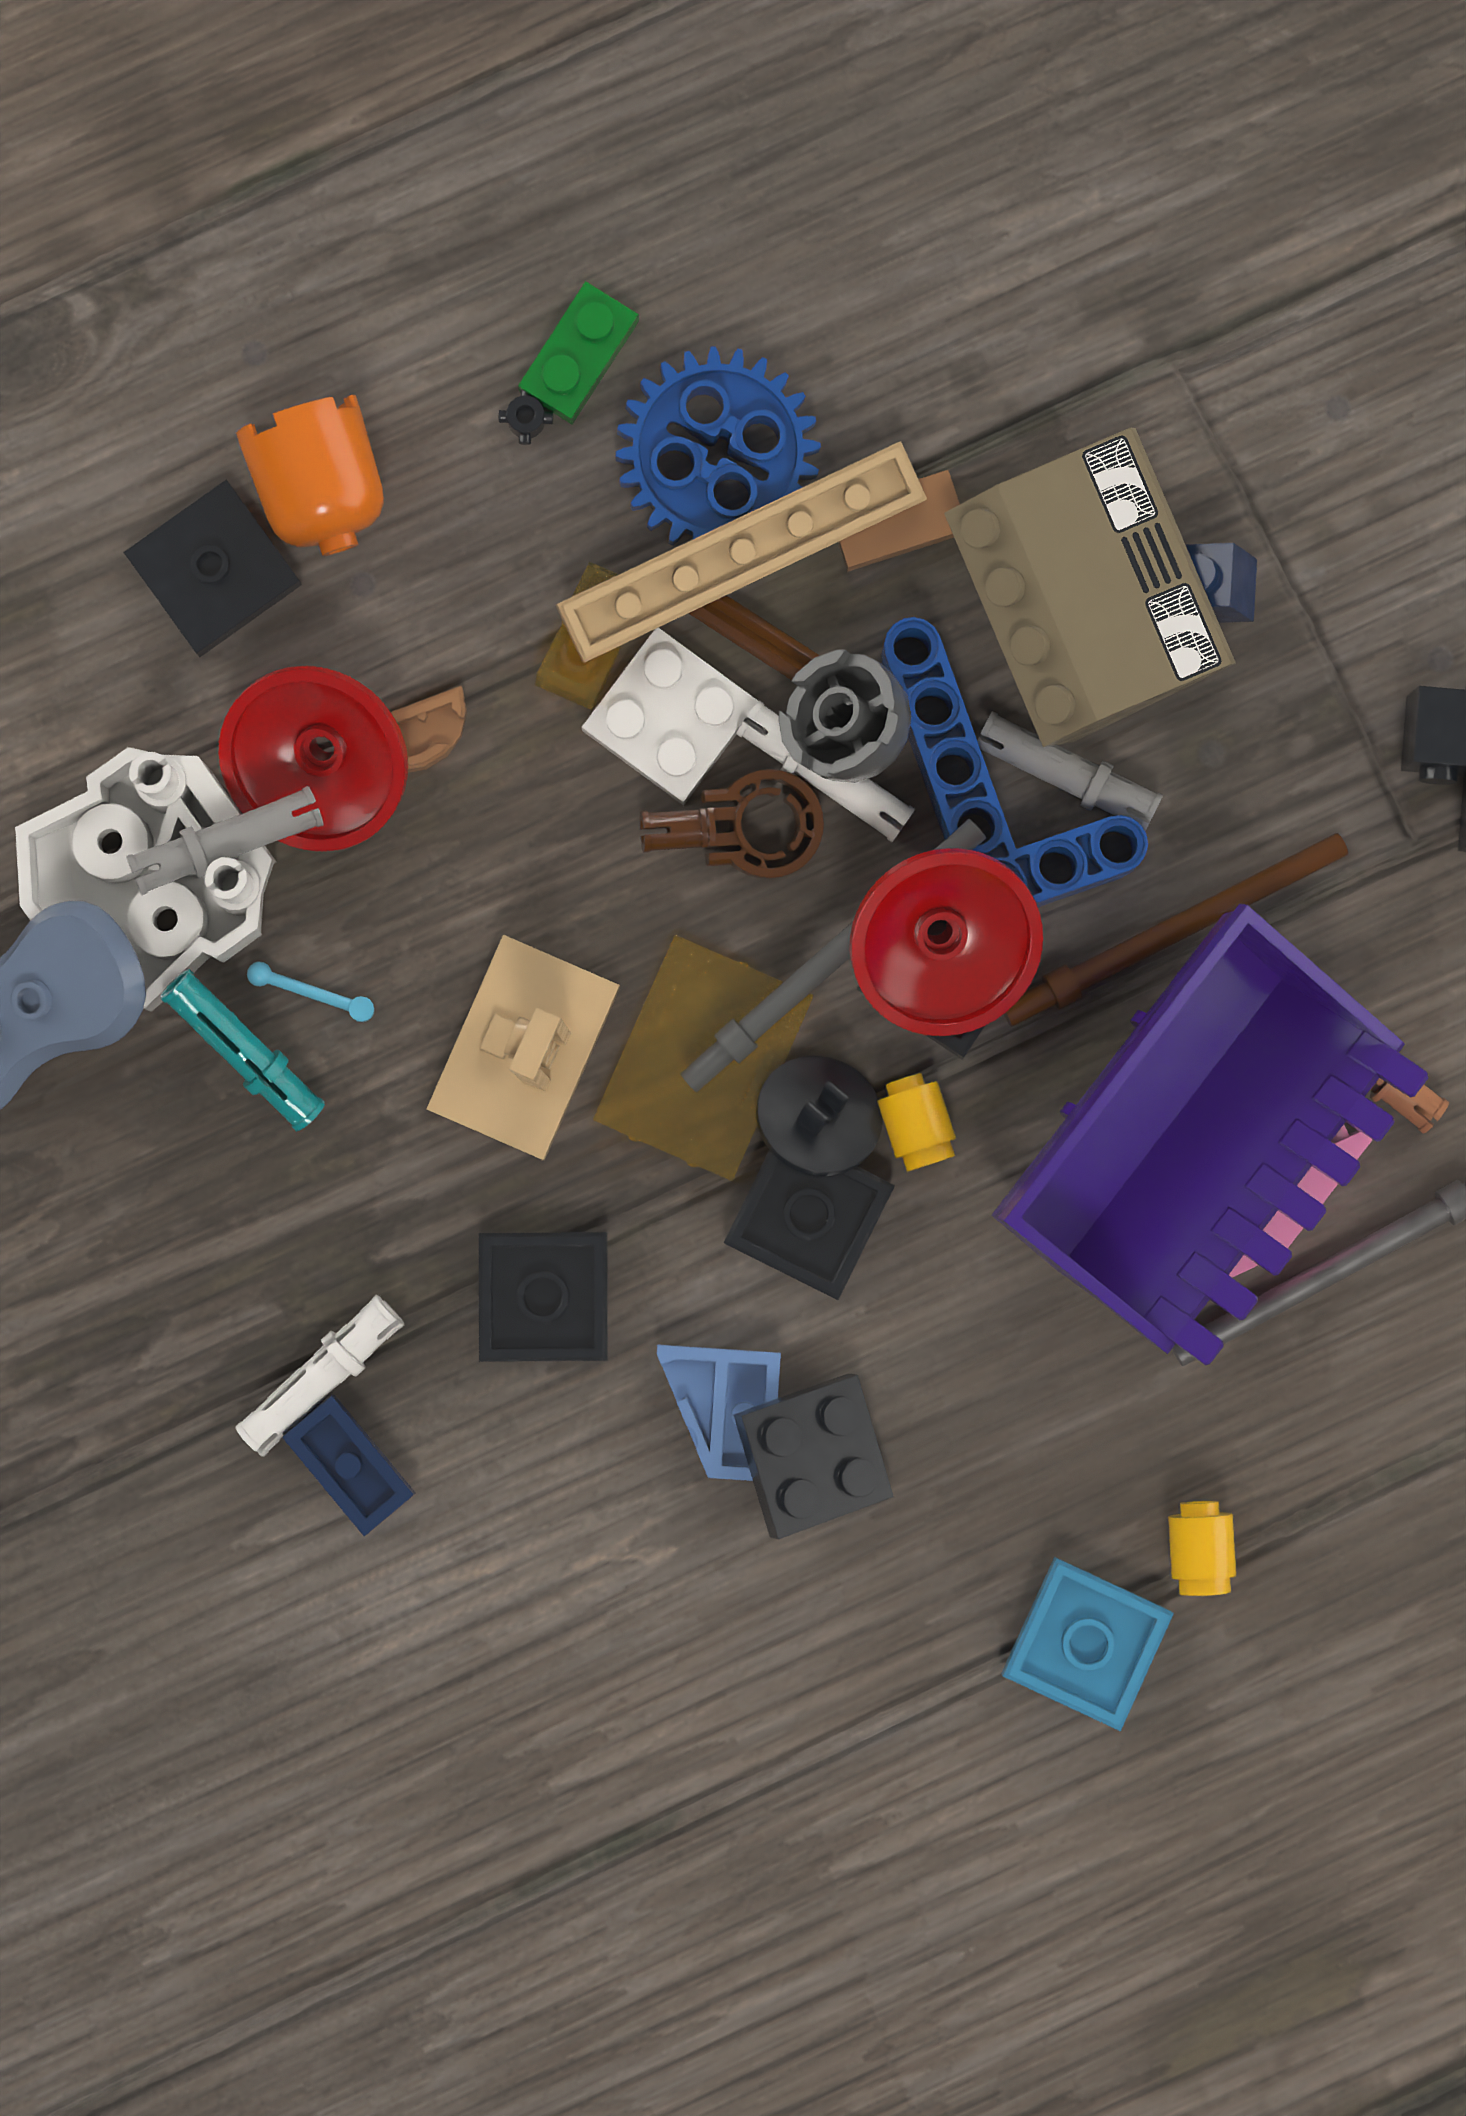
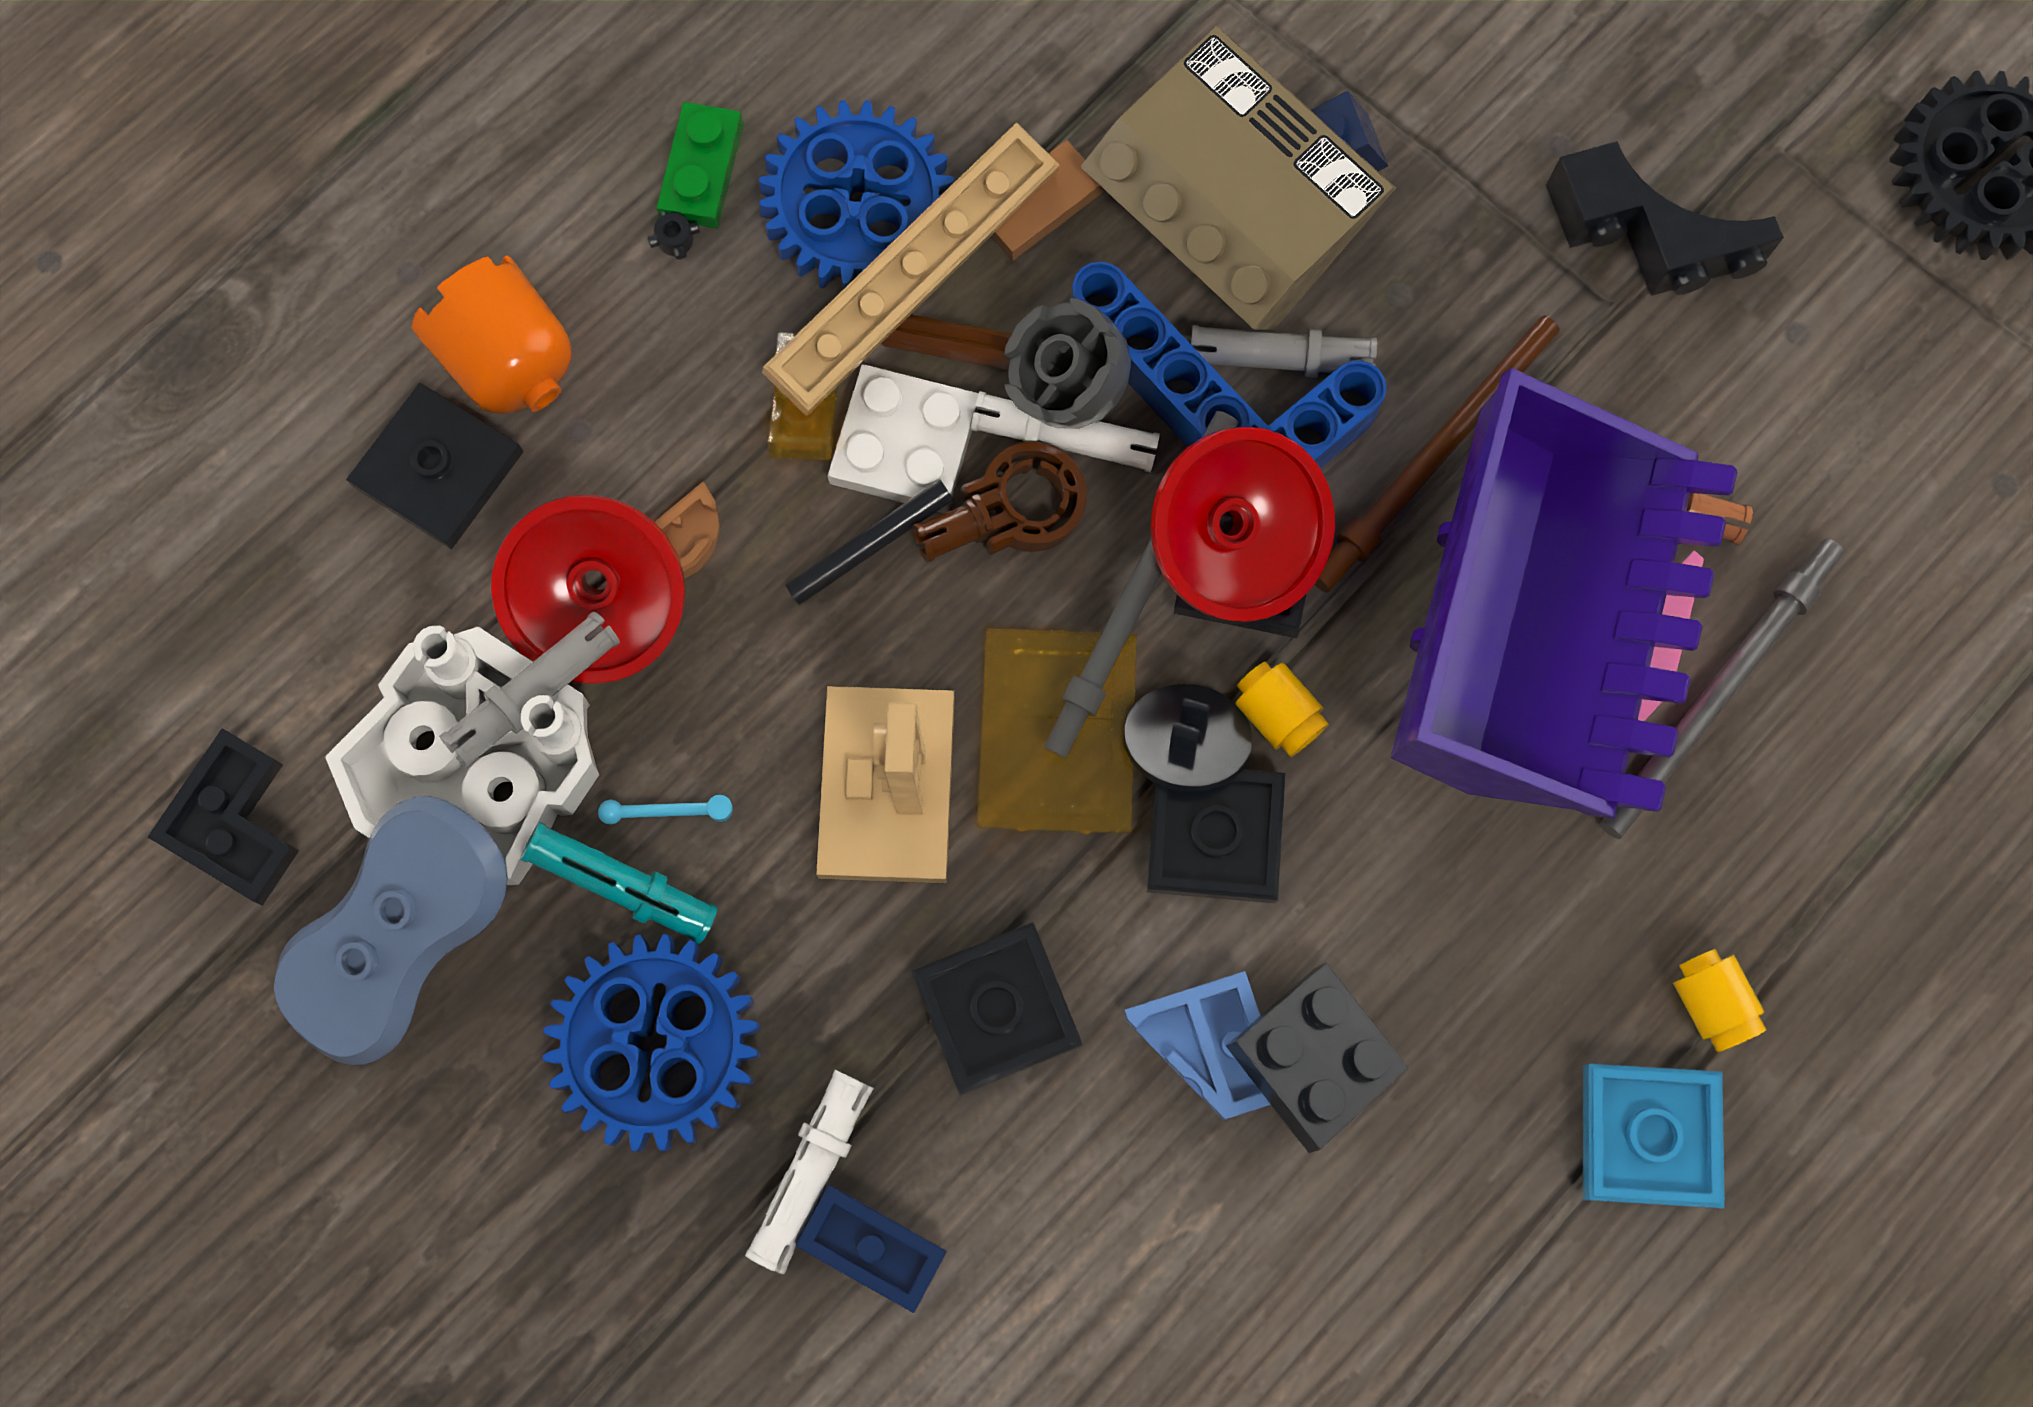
camera: 20 degrees left, 10 degrees down
none -> blue gear [542,934,761,1152]
none -> black bar [785,479,954,605]

